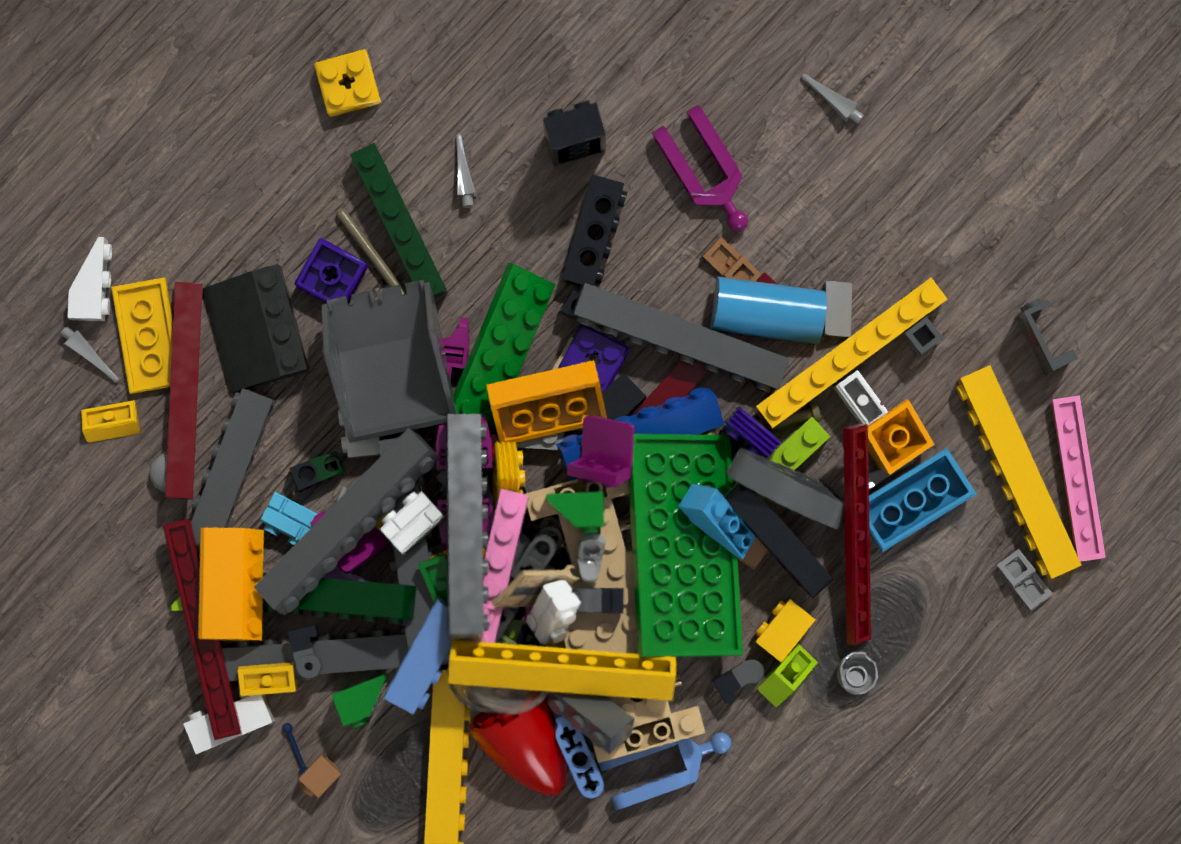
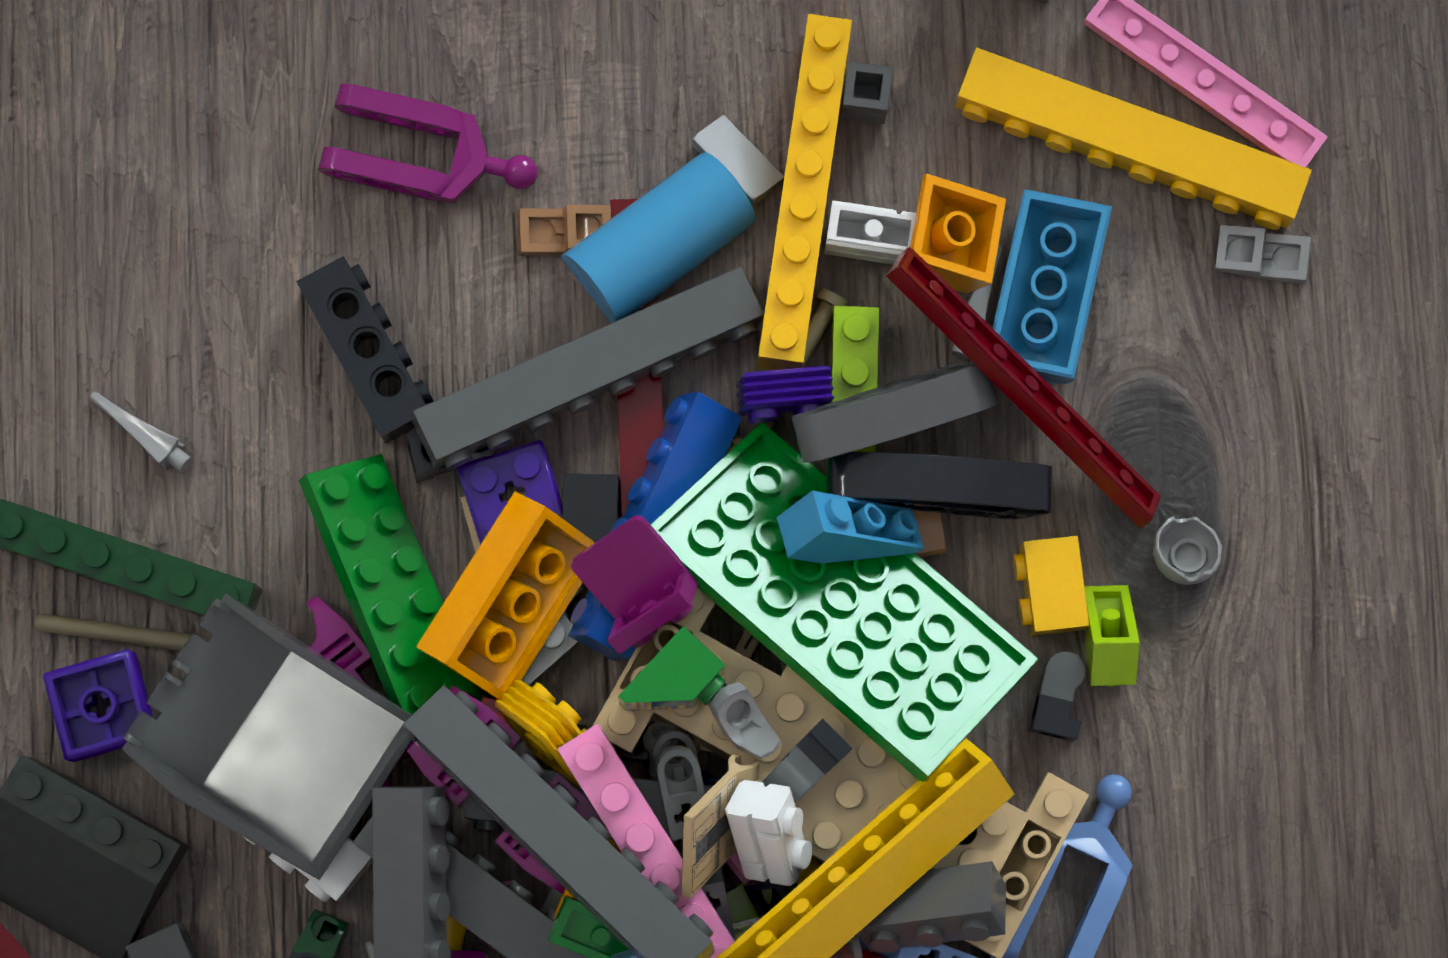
camera: 50 degrees left, 5 degrees down
white brick [380,492,445,554] -> none
black brick [543,101,606,166] -> none

